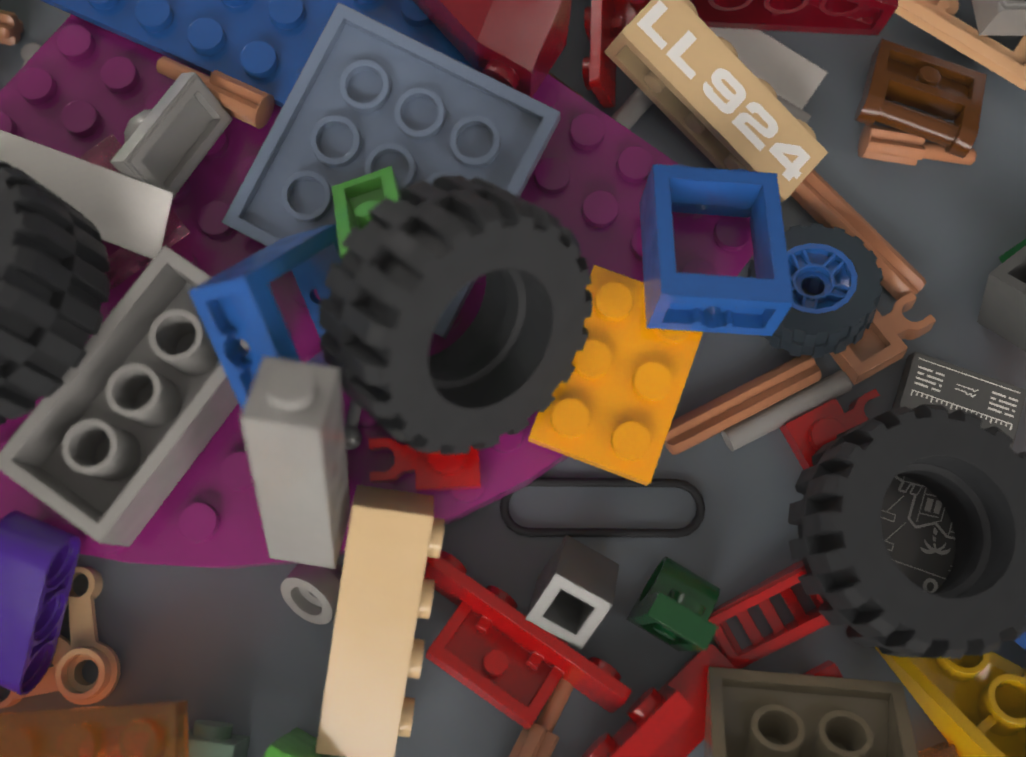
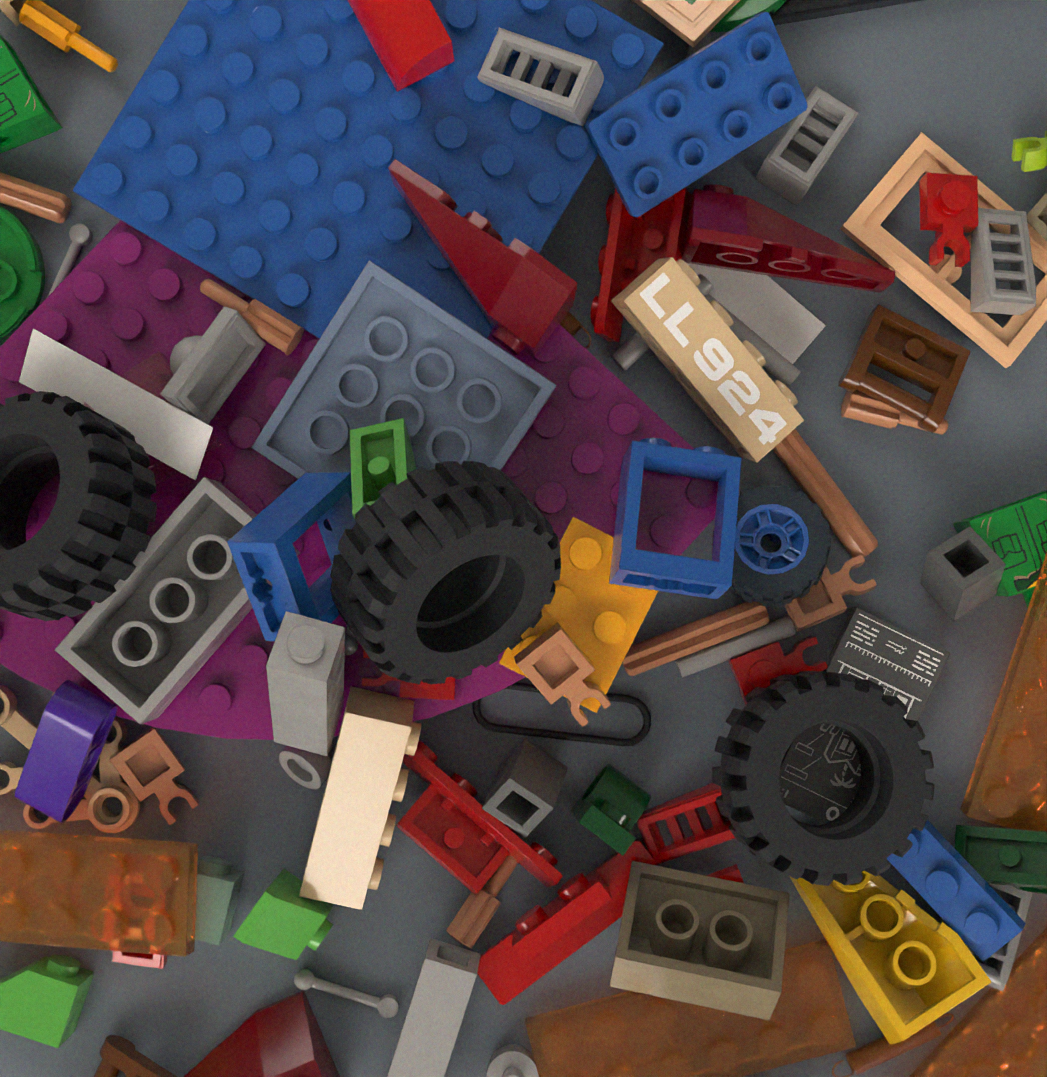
camera: 10 degrees right, 10 degrees up
none -> nougat plate [109,727,199,825]
none -> nougat plate [514,622,611,727]

